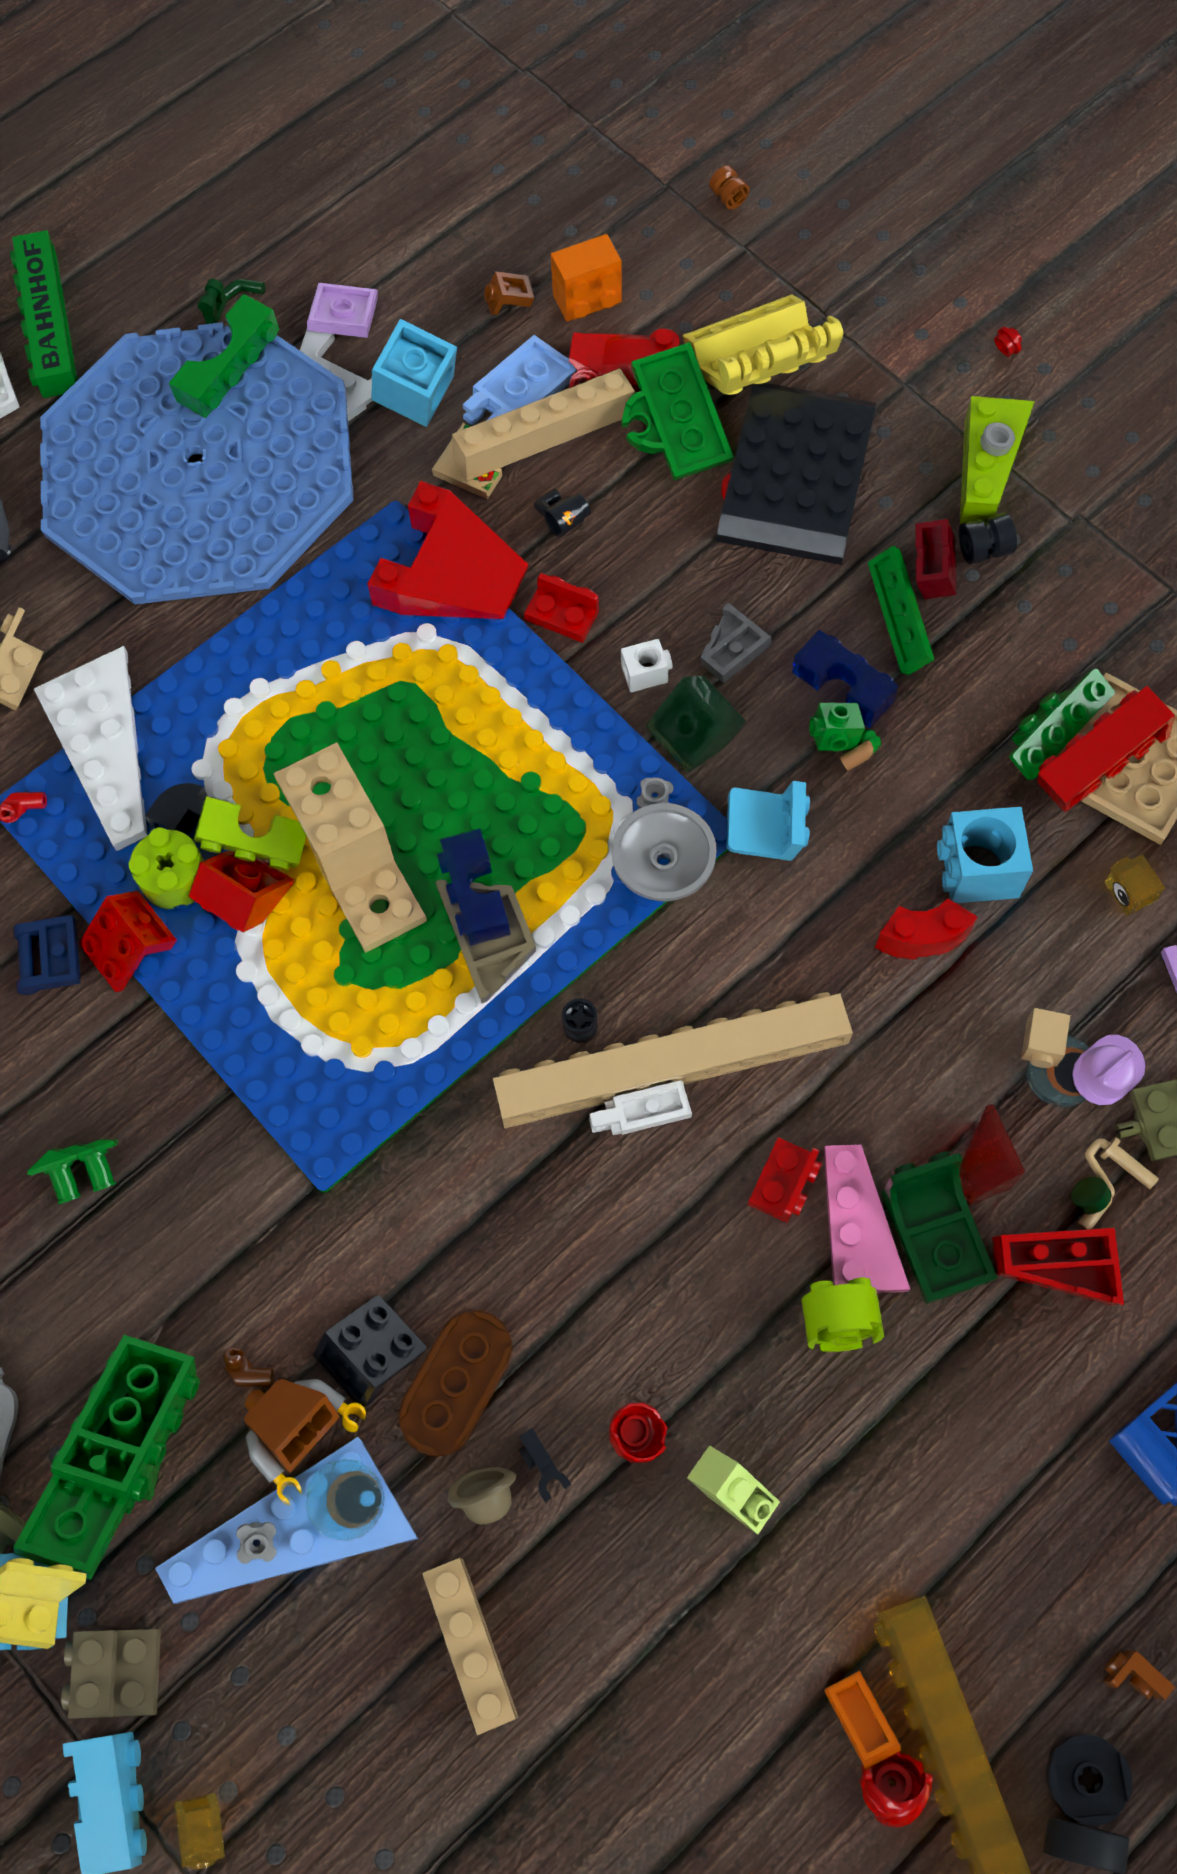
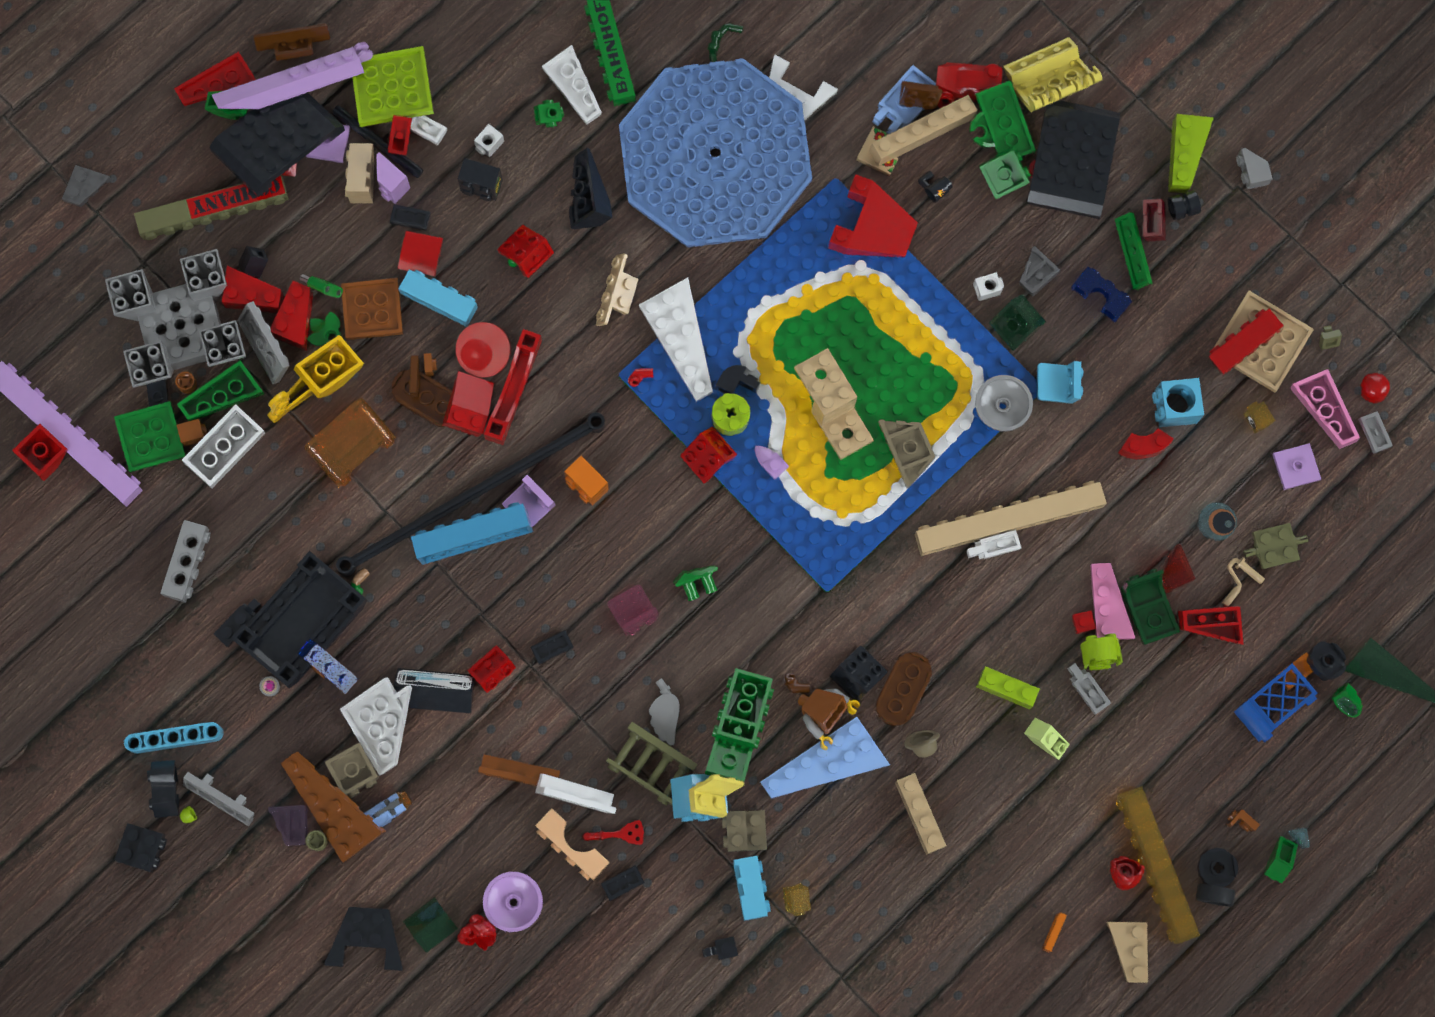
camera: 10 degrees left, 10 degrees up
dark blue plate [13,915,81,995] -> none
green arch [169,294,280,418] -> none
red slope [188,851,294,933] -> none
lime arch [194,796,306,871] -> none
light grey plate [236,1522,276,1564] -> none
clear light blue tile [306,1459,385,1541] -> none
lavender plate [307,283,378,338] -> none
medium azure brick [371,319,457,427] -> none
clear blue arch [437,828,511,946] -> none
dark orange bracket [484,271,535,315] -> none
black plate [518,1428,572,1503] -> none
red bracket [524,573,599,643] -> none
orange brick [551,234,622,322] -> none
black wheel [562,998,598,1043] -> none
red hair [609,1402,668,1463] -> none
light grey plate [637,777,673,808] -> none
red bracket [747,1137,822,1223] -> none
green brick [809,702,865,751] -> none
orange tile [824,1671,901,1769] -> none
medium nougat arm [839,729,881,771] -> none
light grey tile [980,423,1015,456] -> none
red plate [994,326,1022,357] -> none
green bracket [1009,669,1115,780] -> none
tan brick [1021,1008,1070,1068] -> none
dark green tile [1071,1177,1112,1214] -> none
lavender piece [1072,1035,1145,1105] -> none
none -> lavender plate [755,446,789,480]
none -> reddish brown bracket [899,81,942,110]
none -> lime brick [976,666,1040,709]
none -> green plate [979,147,1031,199]
none -> light grey hinge [1067,663,1111,715]
none -> red plate [1072,611,1096,634]
none -> light grey slope [1236,148,1272,189]

